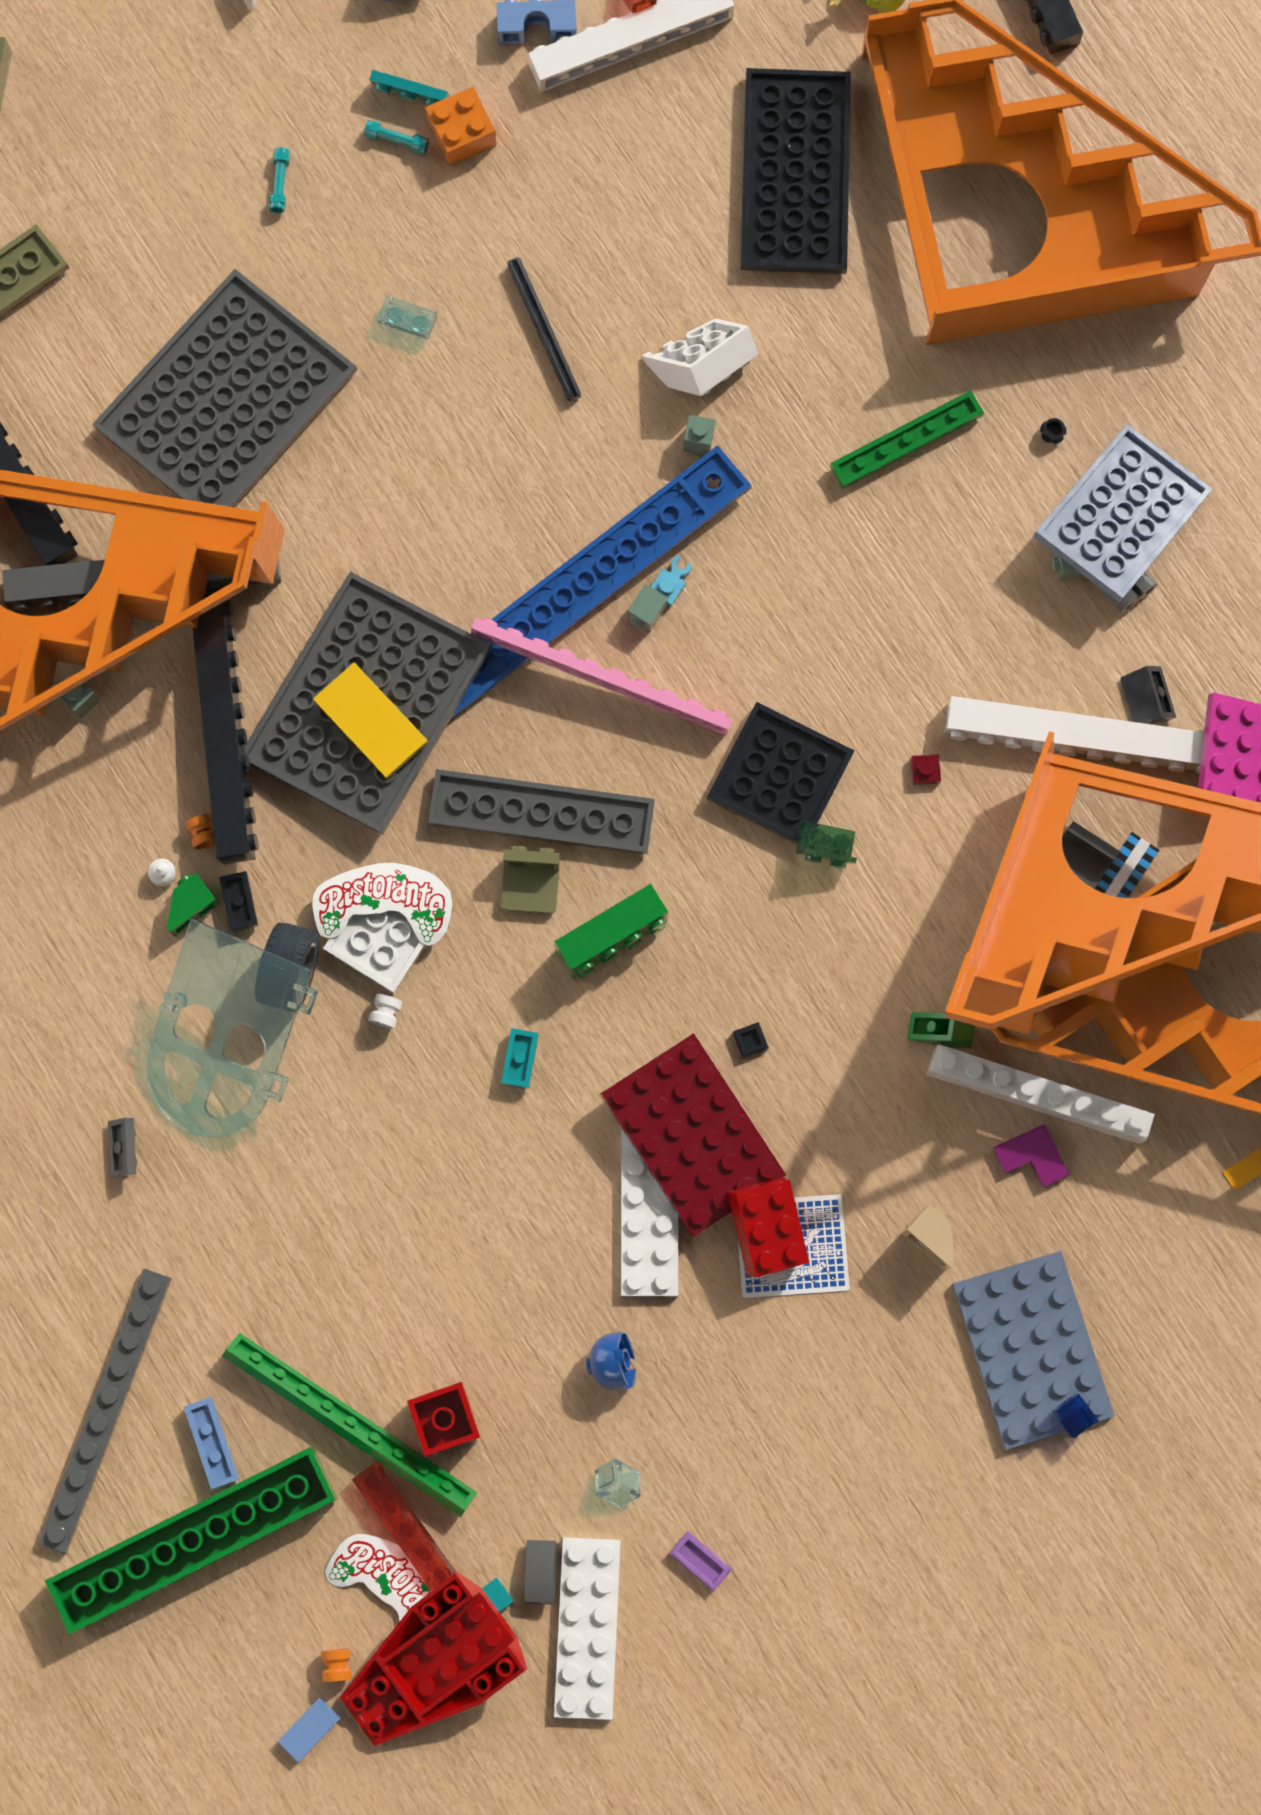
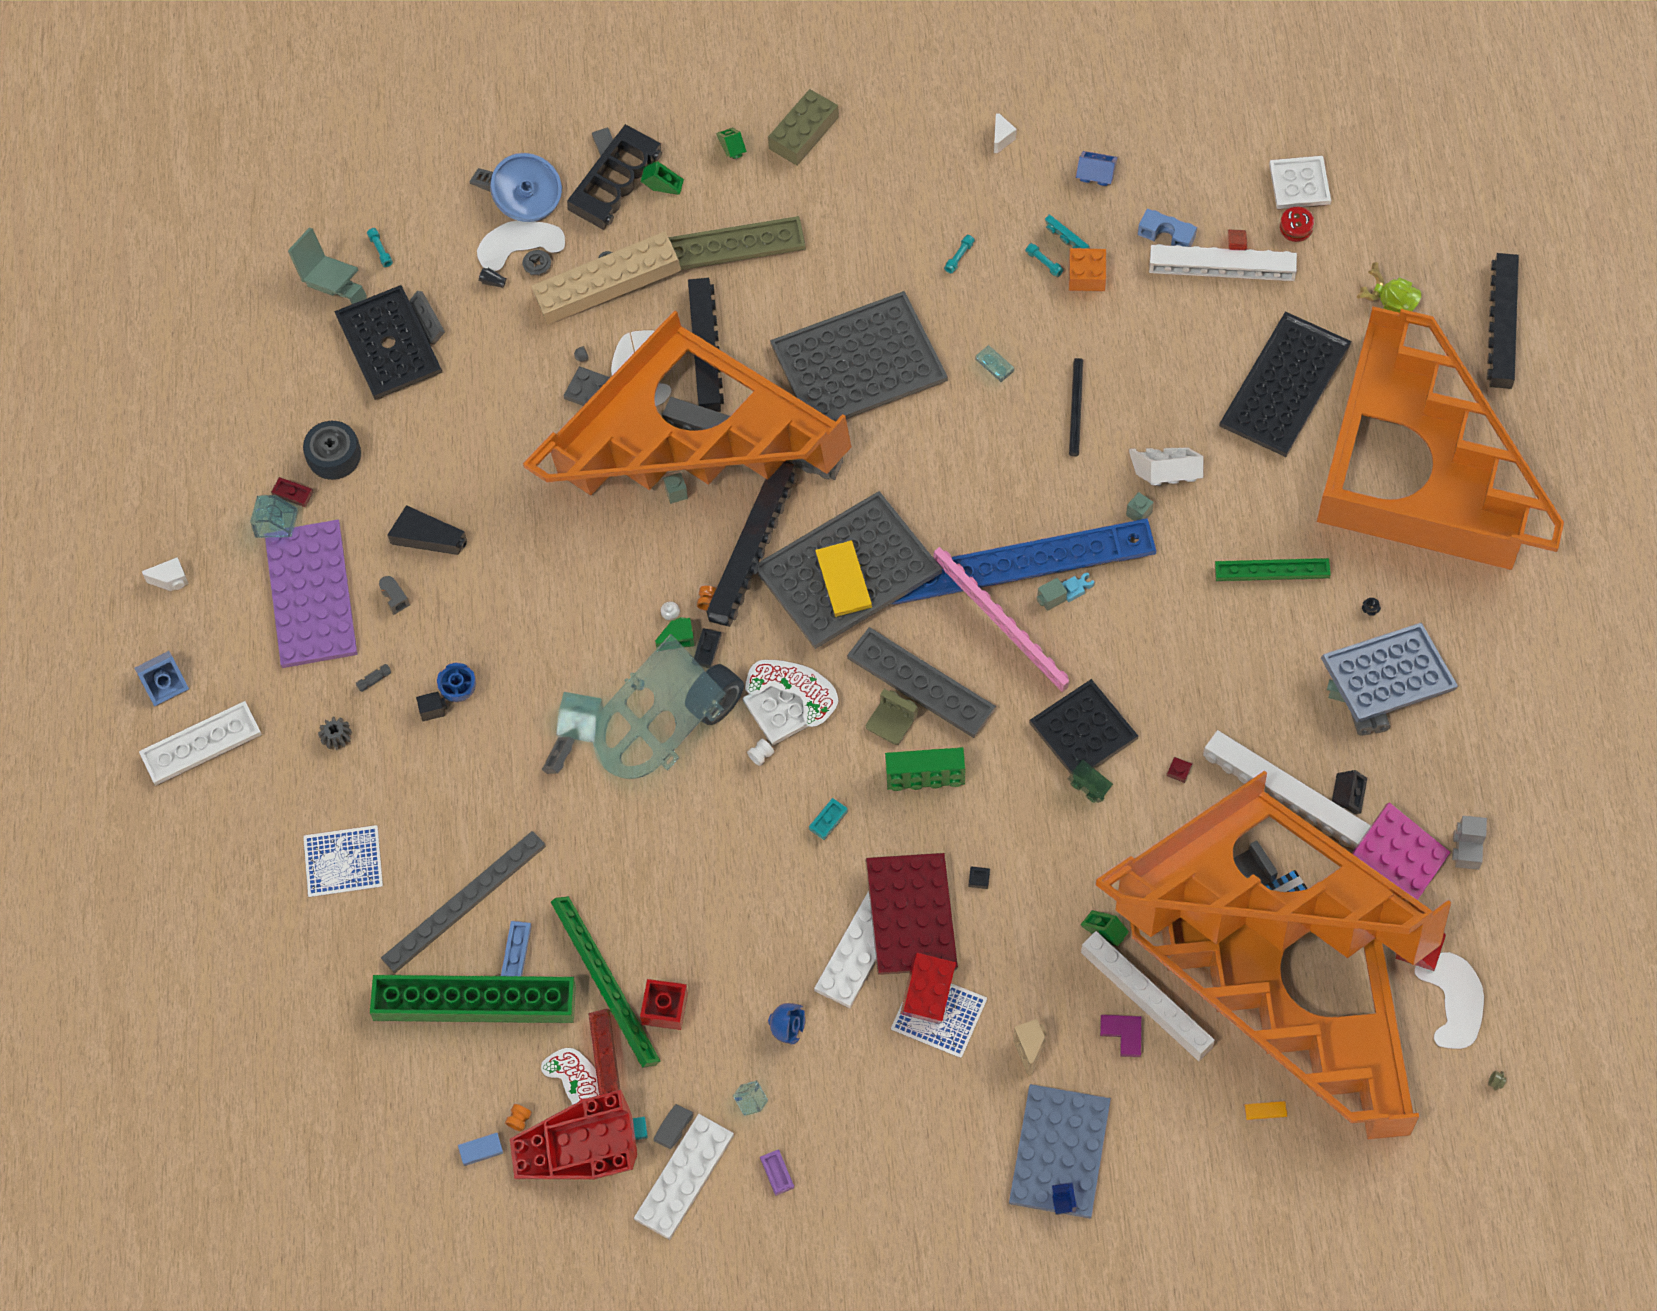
camera: 35 degrees right, 15 degrees down
none -> clear light blue slope [556,692,603,743]

